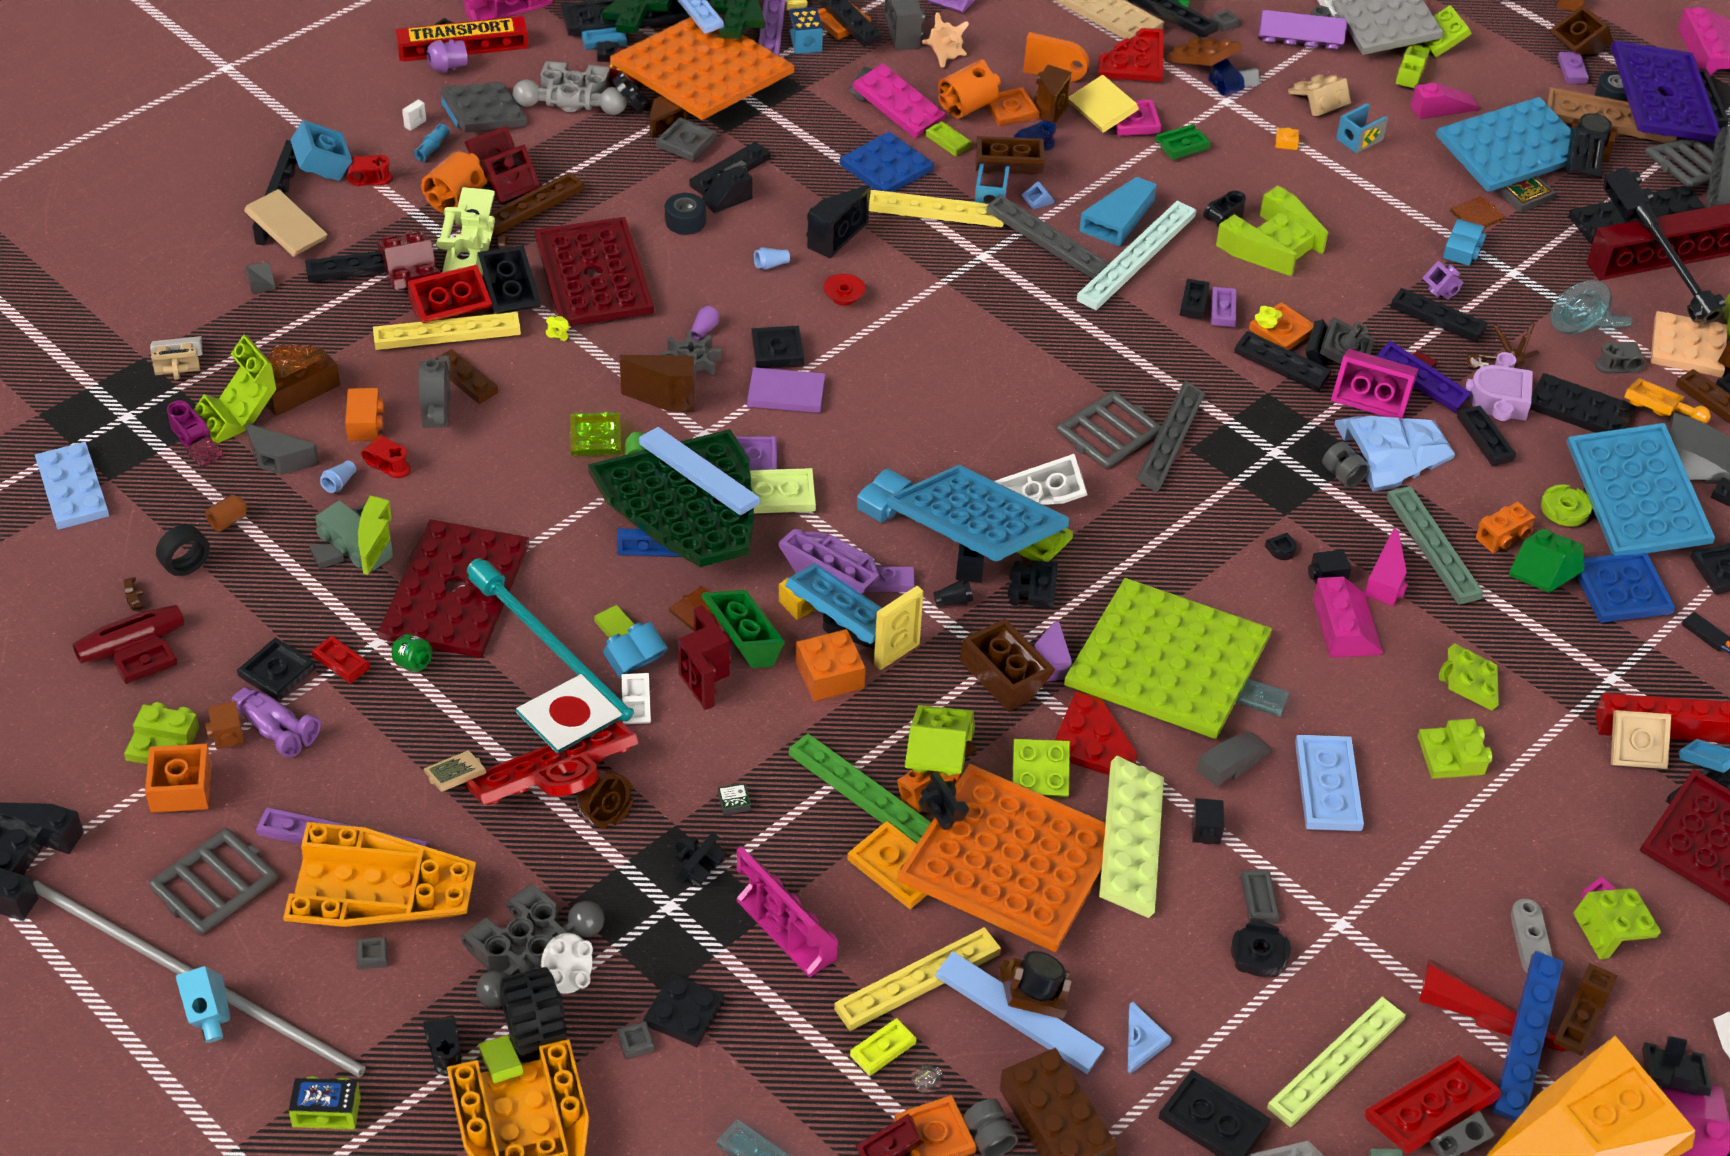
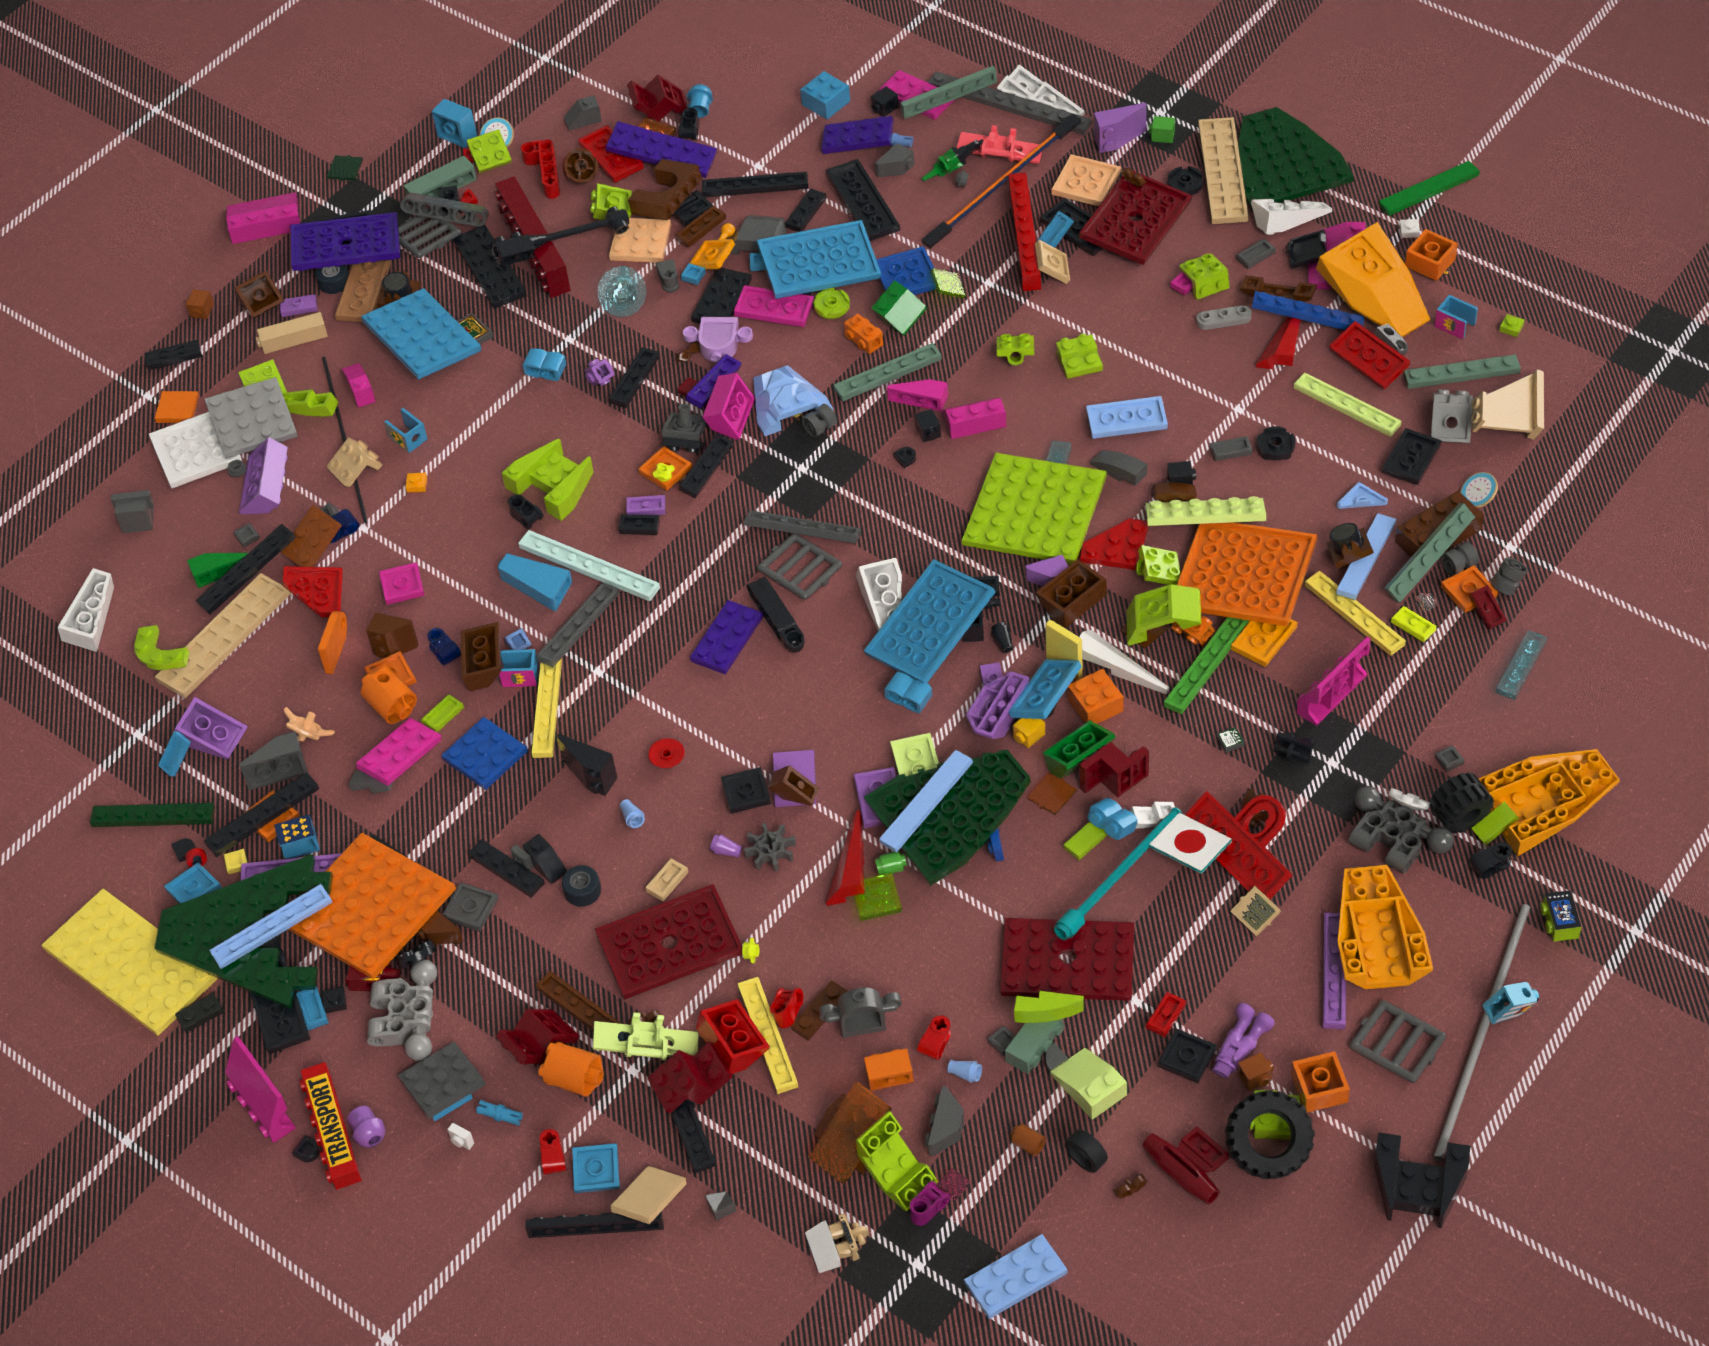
camera: 90 degrees left, 5 degrees up
dark azure brick [290,120,352,181] -> none
dark grey tile [356,936,388,970] -> none
green head [392,633,432,673] -> none
black slope [476,245,541,314] -> none
reddish brown slope [620,355,695,412] -> none
black plate [643,973,724,1048] -> none
black hips [919,773,969,830] -> none
light yellow tile [1069,75,1139,133] -> none
green plate [1155,124,1210,160] -> none
clear orange piece [1450,196,1505,228] -> none
black plate [1457,405,1516,466] -> none
reddish brown plant [1477,322,1539,369] -> none
black plate [1566,126,1608,179] -> none
none -> tan brick [256,312,328,354]
none -> black piece [322,357,368,524]
none -> dark azure plate [572,1143,620,1193]
none -> tan plate [646,858,689,902]
none -> dark azure plate [681,263,706,285]
none -> dark purple plate [690,600,763,675]
none -> dark pink plate [734,285,814,327]
none -> black piece [747,577,805,653]
none -> reddish brown slope [768,765,819,806]
none -> red piece [770,988,804,1028]
none -> red wedge [826,810,865,906]
none -> clear neon green piece [931,268,966,298]
none -> yellowish green slope [1050,1048,1127,1120]
none -> white wedge [1080,630,1169,695]
none -> reddish brown slope [1153,482,1197,502]
none -> black tyre [1225,1090,1315,1179]
none -> dark grey tile [1236,239,1276,269]
none -> sand green plate [1384,503,1475,603]

